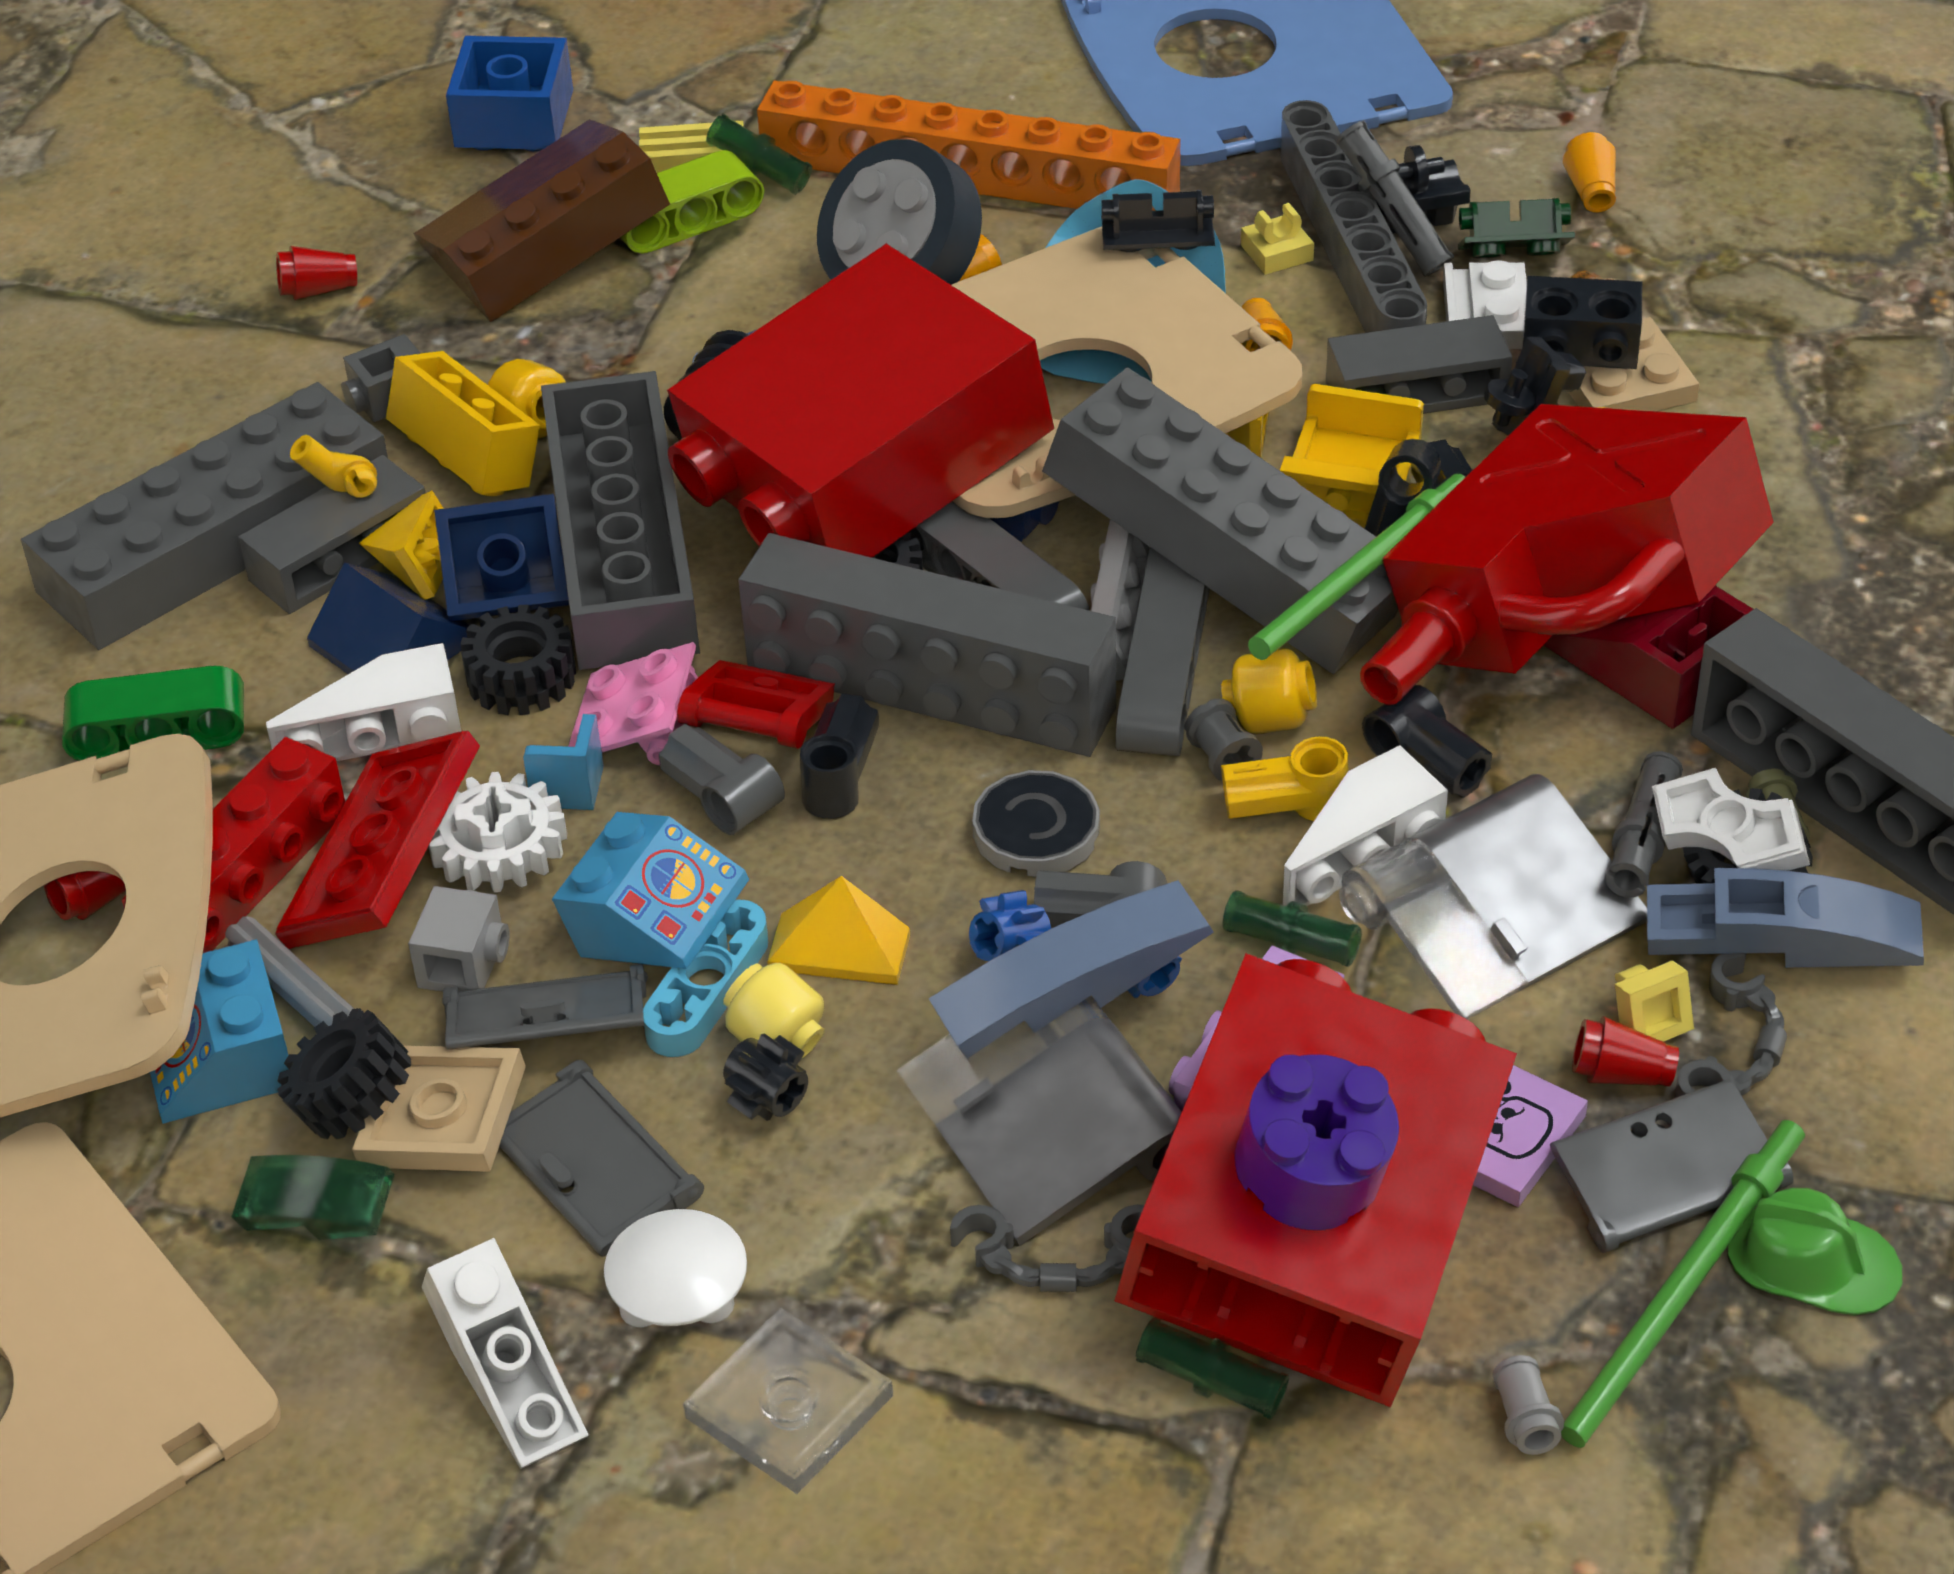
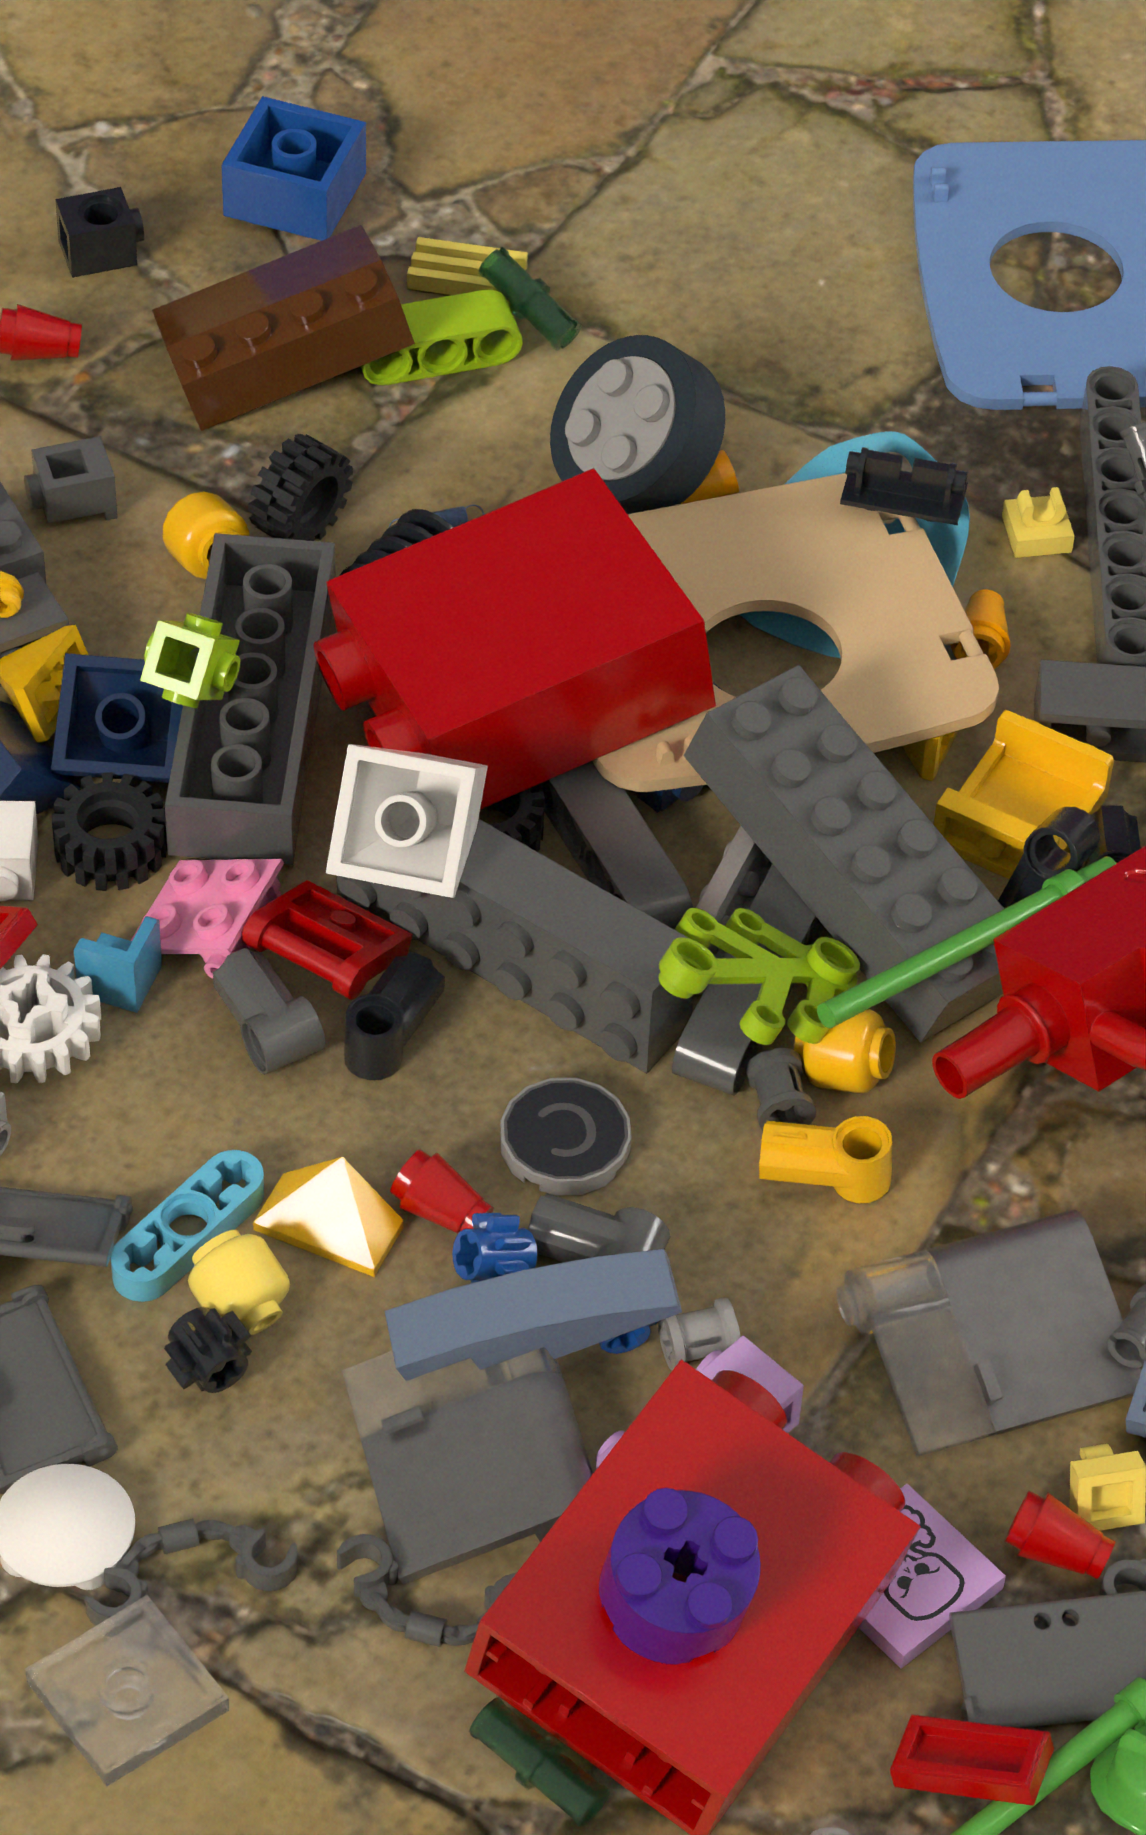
camera: 10 degrees right, 5 degrees up
yellow brick [386,351,540,496] -> none
dark azure slope [552,812,749,969] -> none
orange brick [757,80,1181,211] -> none
clear green pin [1223,890,1362,967] -> none
white slope [1283,745,1448,916] -> none
black piece [1362,685,1492,798] -> none
none -> black brick [55,187,144,278]
none -> dark grey piece [85,1518,298,1632]
none -> lime brick [140,613,240,708]
none -> black tyre [248,434,353,541]
none -> white slope [326,744,488,898]
none -> red cone [390,1149,494,1234]
none -> lime plant [658,908,860,1045]
none -> light grey bush [658,1297,740,1371]
none -> red tile [889,1714,1054,1806]

